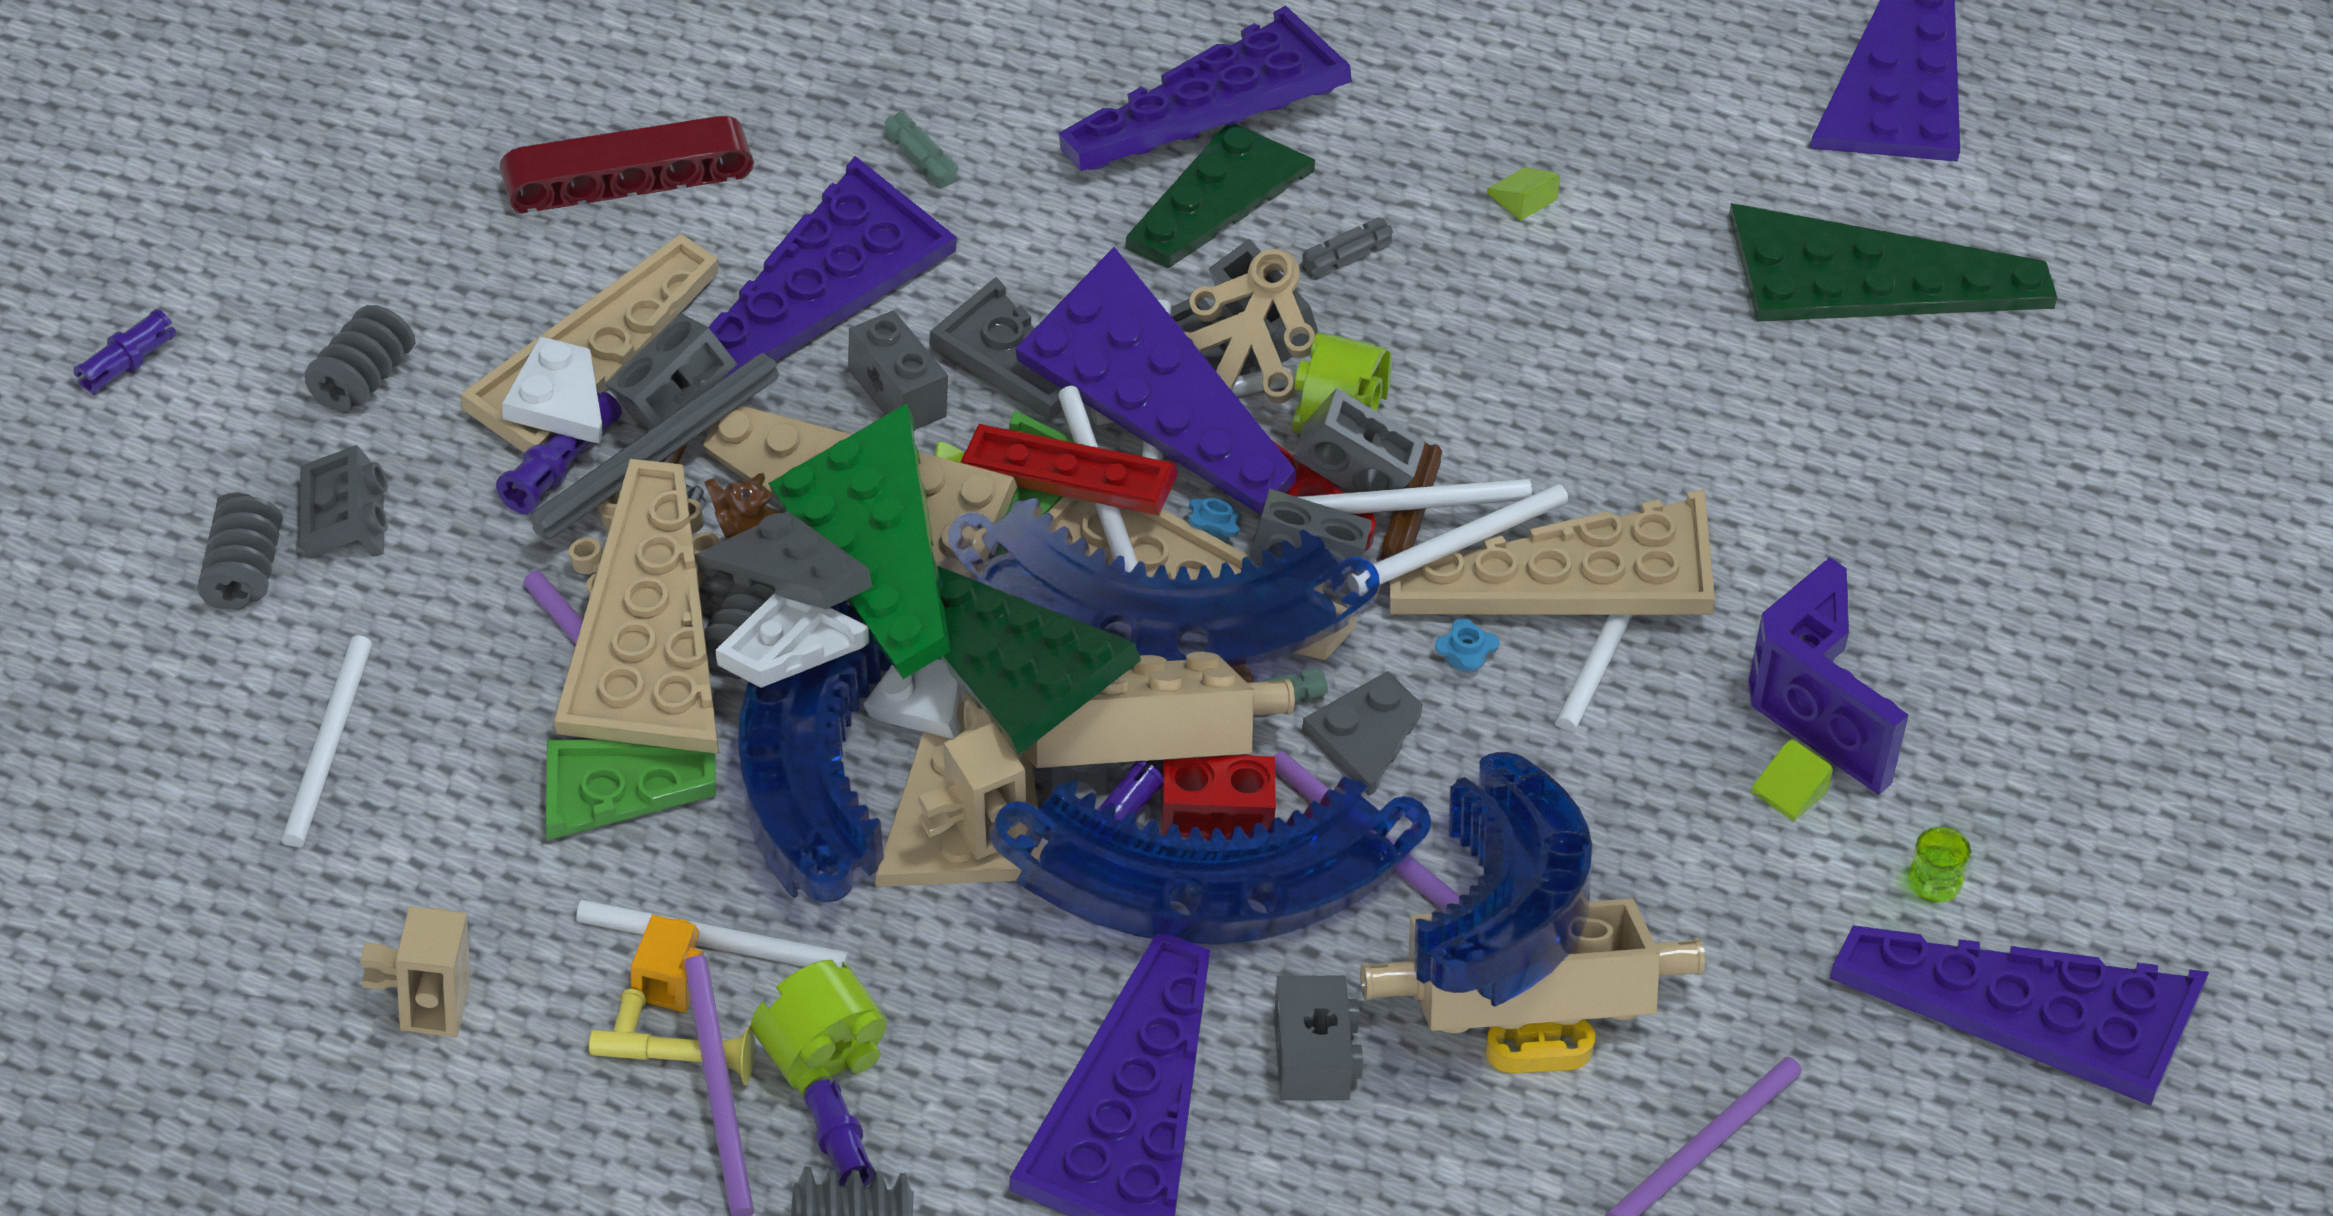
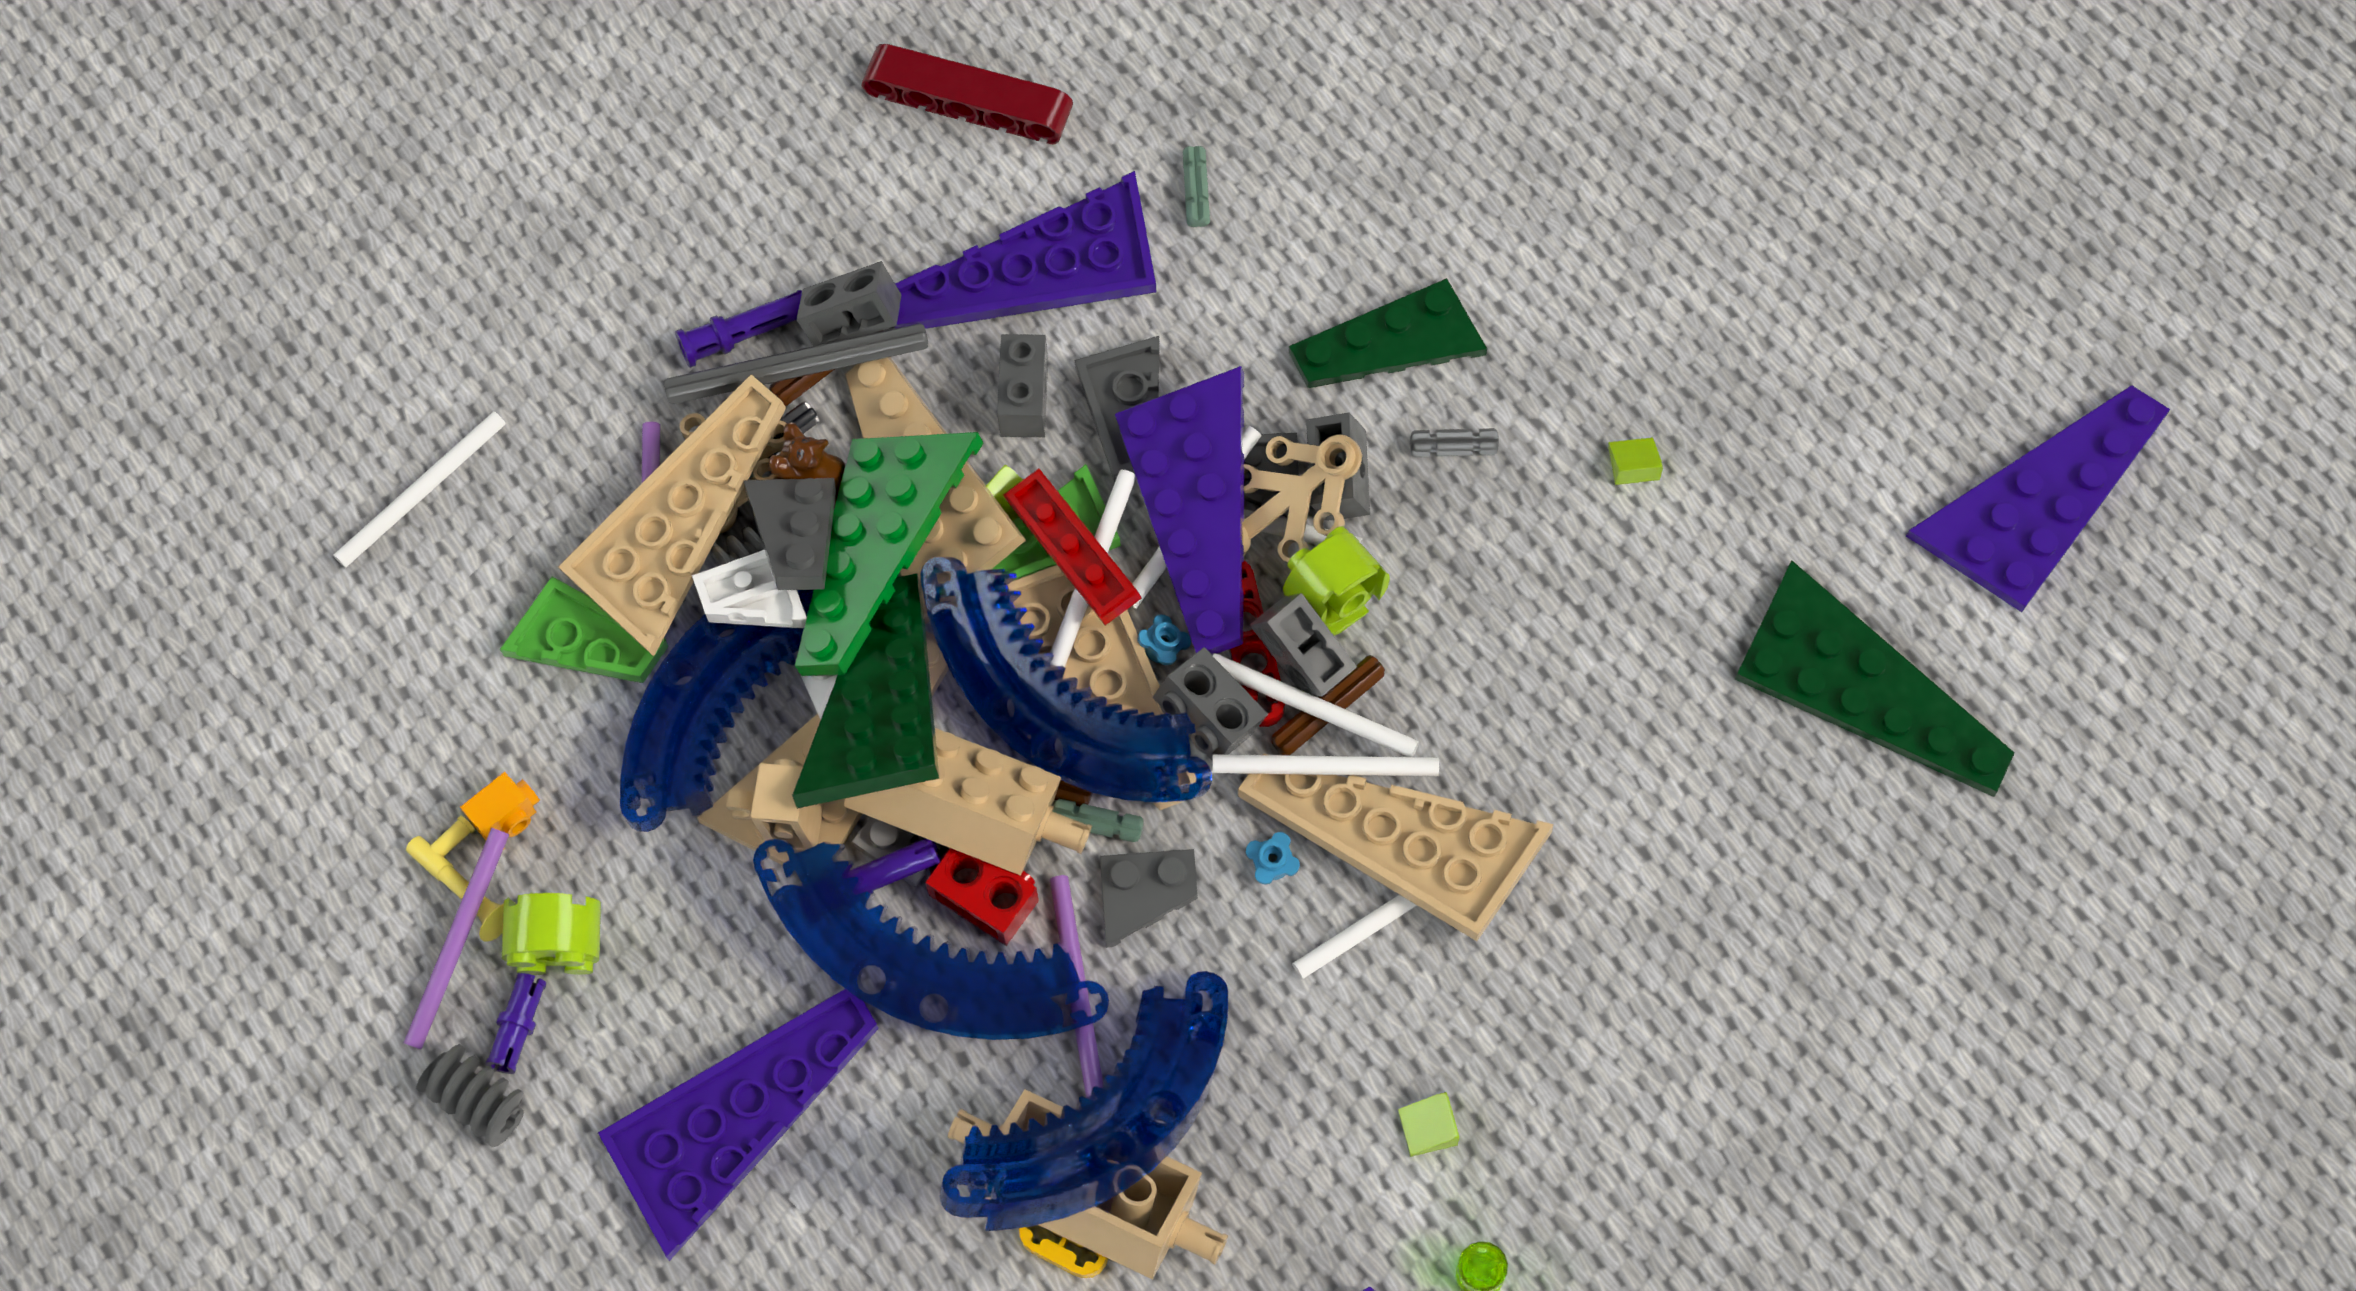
camera: 40 degrees right, 20 degrees up
dark purple pin [73,309,176,395] -> none
dark grey piece [197,492,283,610] -> none
dark grey bracket [300,445,388,558] -> none
dark grey piece [305,305,416,413] -> none
tan brick [360,906,470,1037] -> none
tan wing [460,234,718,453] -> none
white wing [502,336,602,444] -> none
white axle [576,900,849,967] -> none
dark purple wing [1058,5,1352,171] -> none
dark grey brick [1273,975,1363,1101] -> none
dark purple bracket [1748,557,1909,795] -> none

